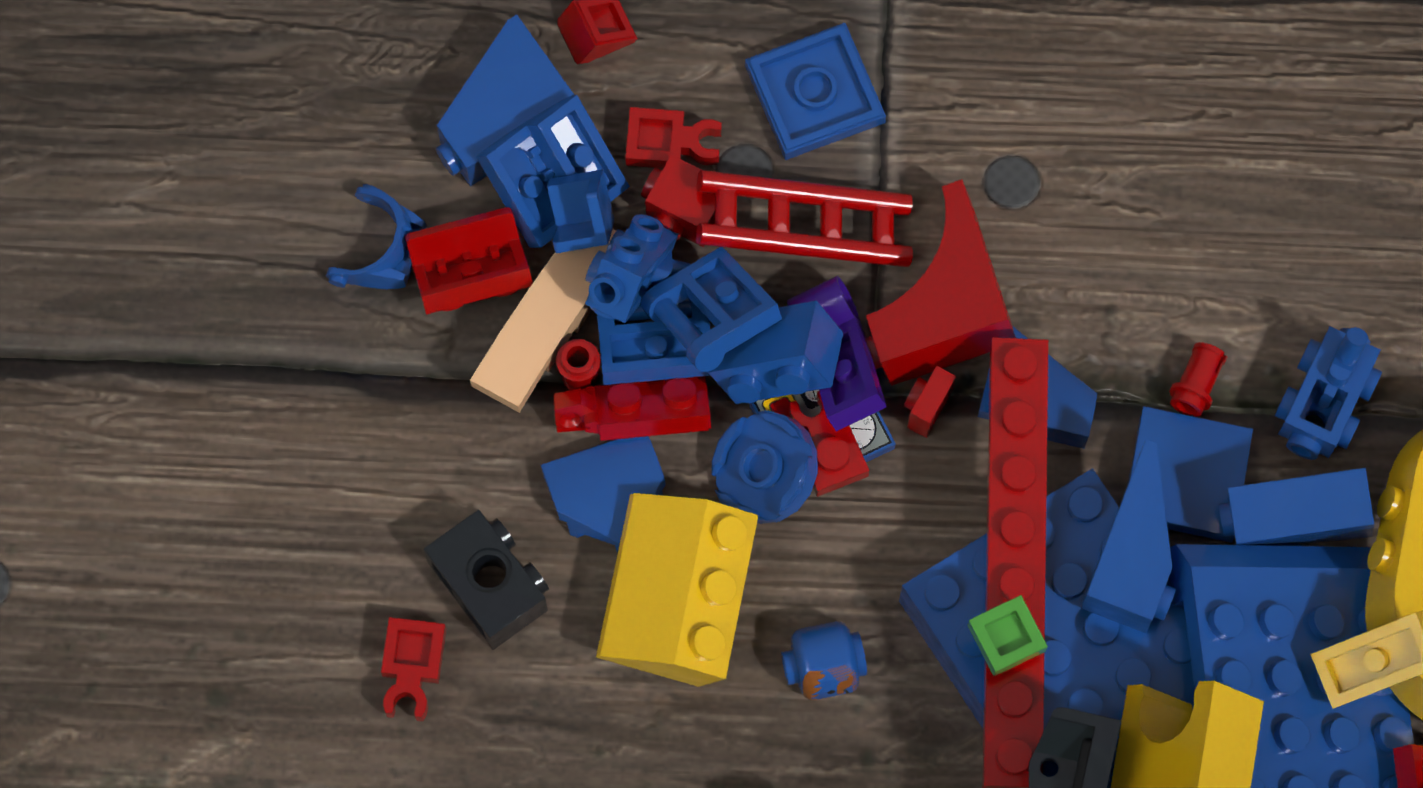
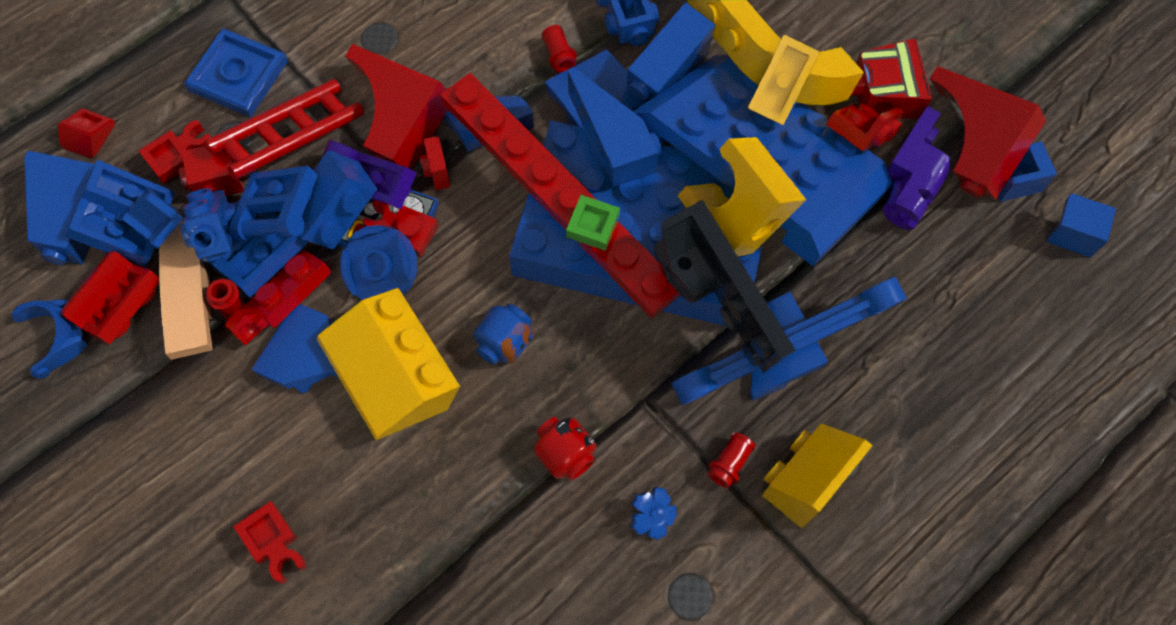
camera: 45 degrees left, 5 degrees down
black brick [424,510,549,650] -> none

